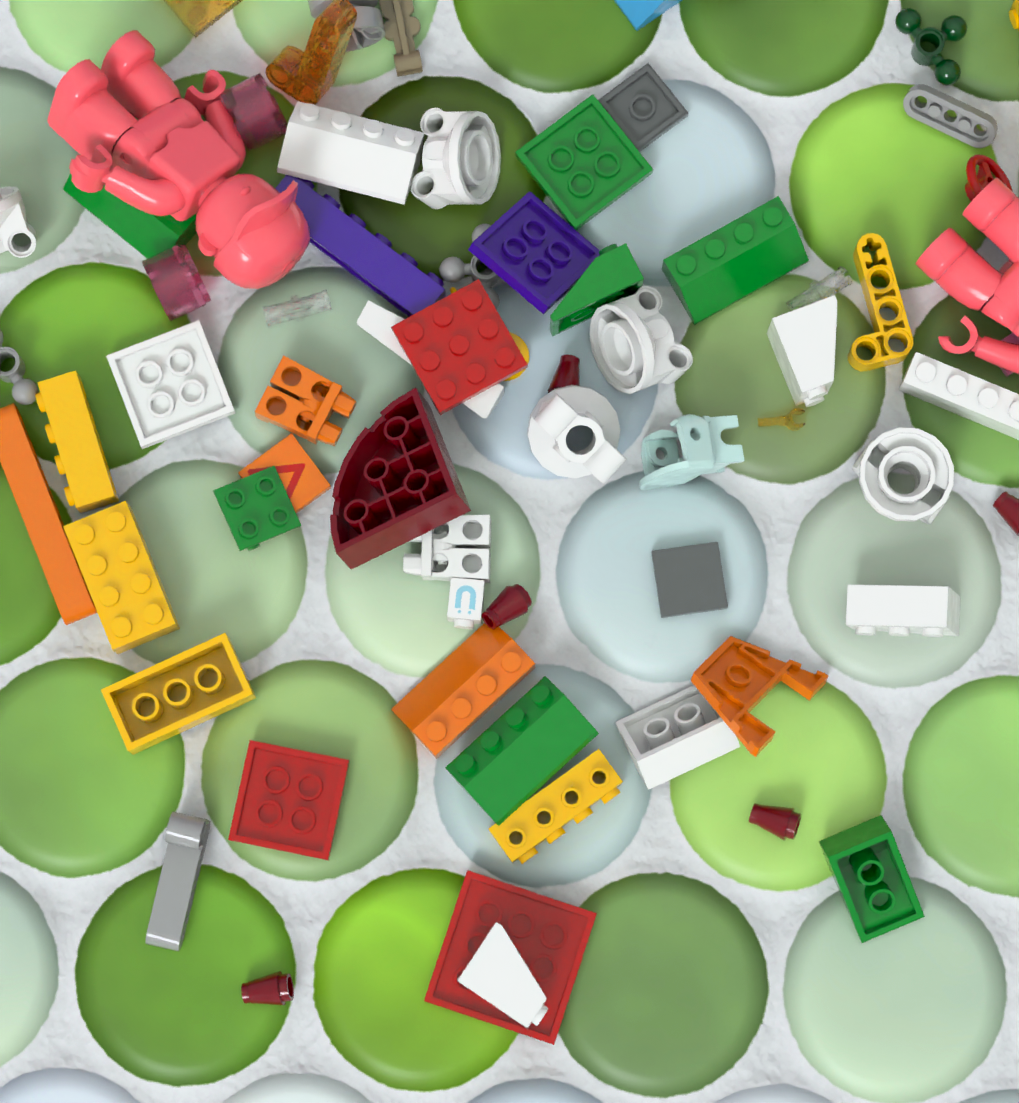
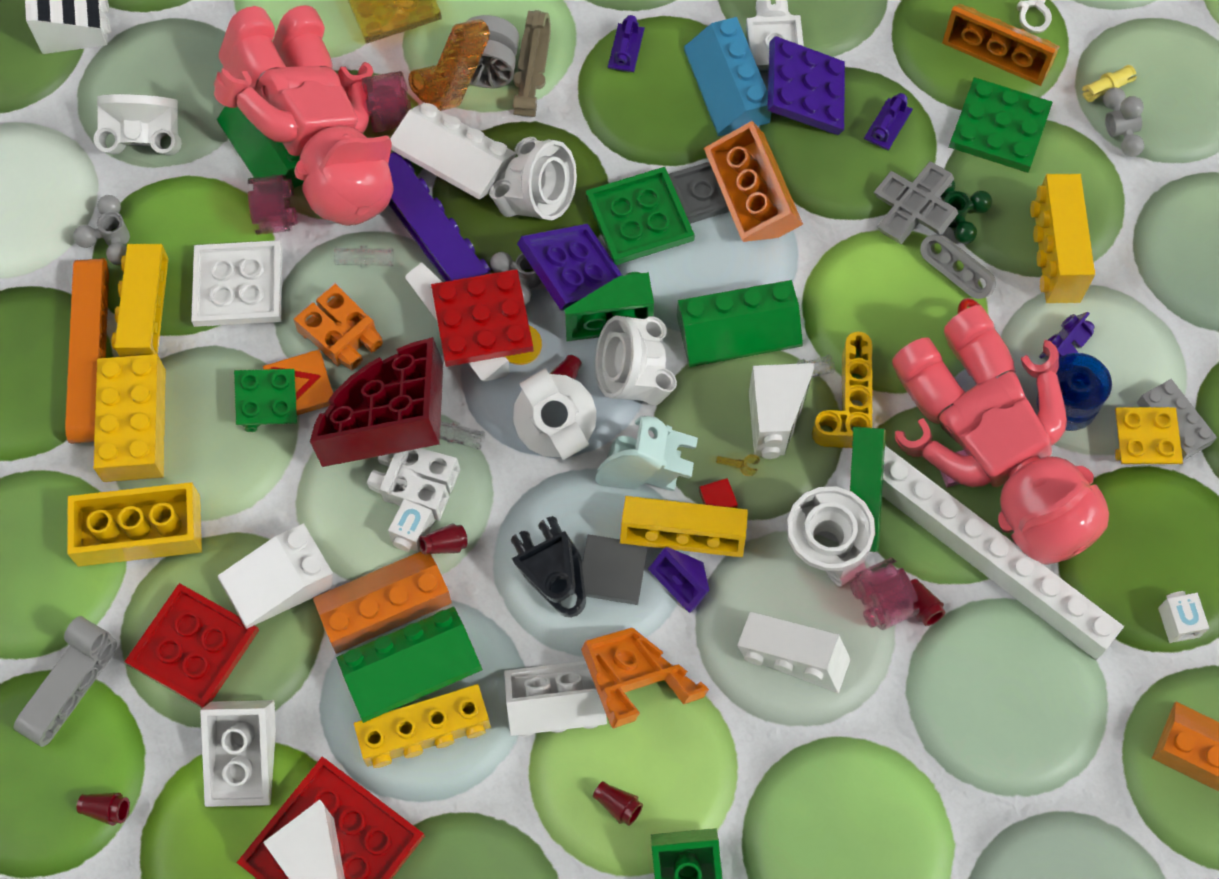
camera: 15 degrees right, 15 degrees down
none -> white slope [200,700,276,807]
none -> white slope [218,523,333,629]
none -> clear pin [440,421,485,450]
none -> black piece [511,516,586,618]
none -> yellow brick [620,496,748,558]
none -> dark purple slope [648,547,710,613]
none -> red tile [699,478,738,508]
none -> orange slope [704,121,803,242]
none -> green tile [850,427,886,552]
none -> clear pink brick [850,557,919,630]
none -> light grey plate [874,161,959,244]

